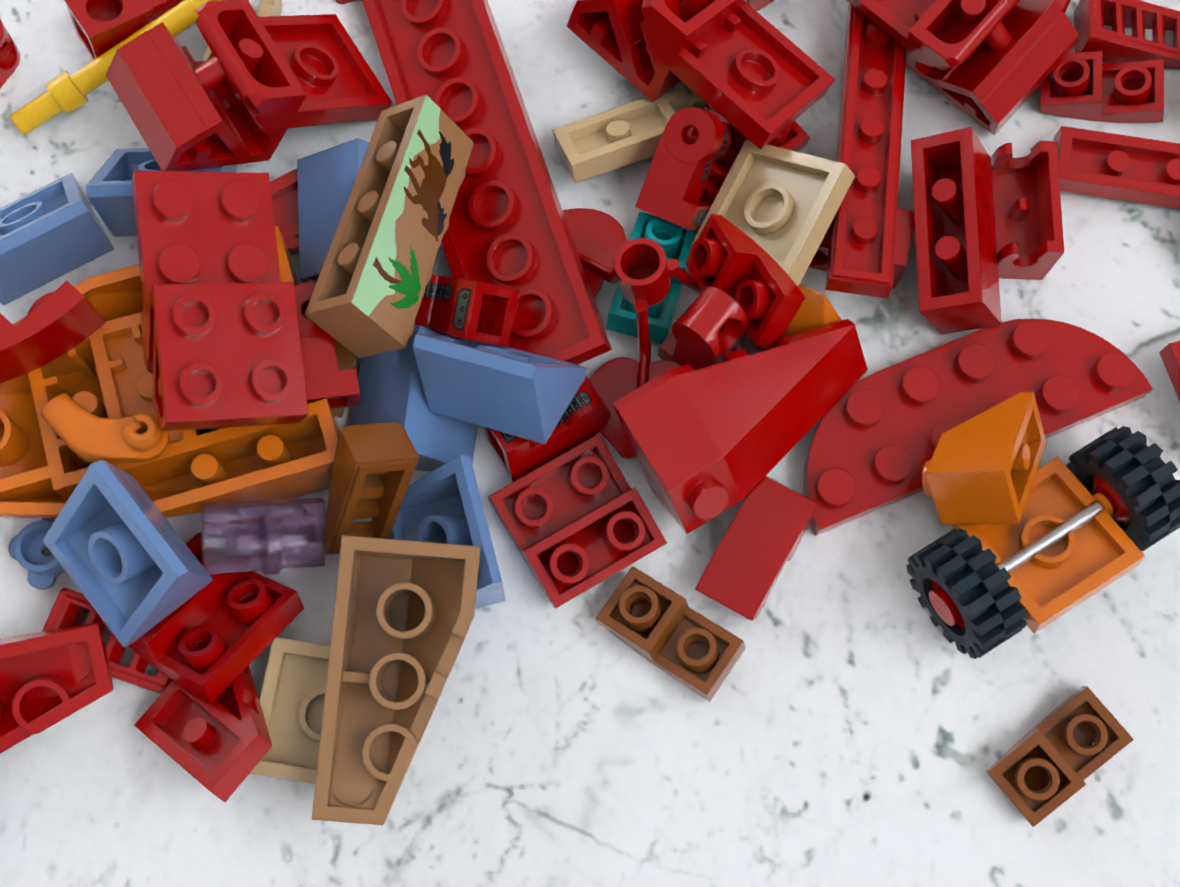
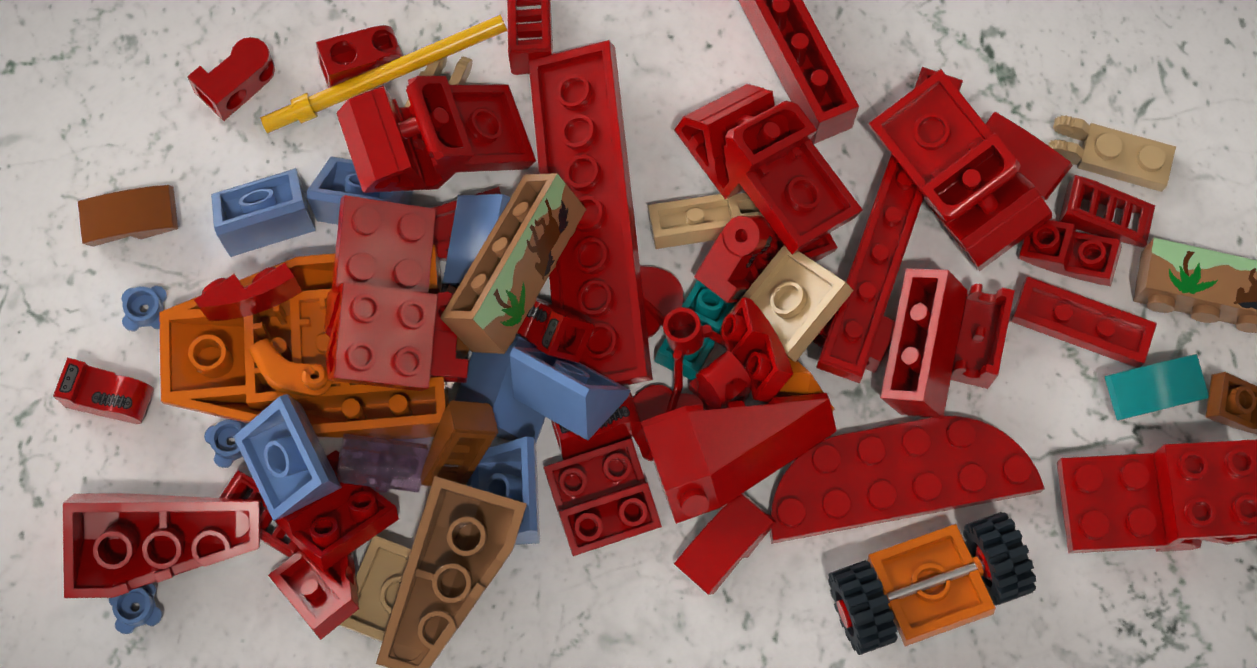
camera: 15 degrees right, 0 degrees up
dark orange slope [595,566,746,702] -> none
orange slope [922,392,1047,525] -> none

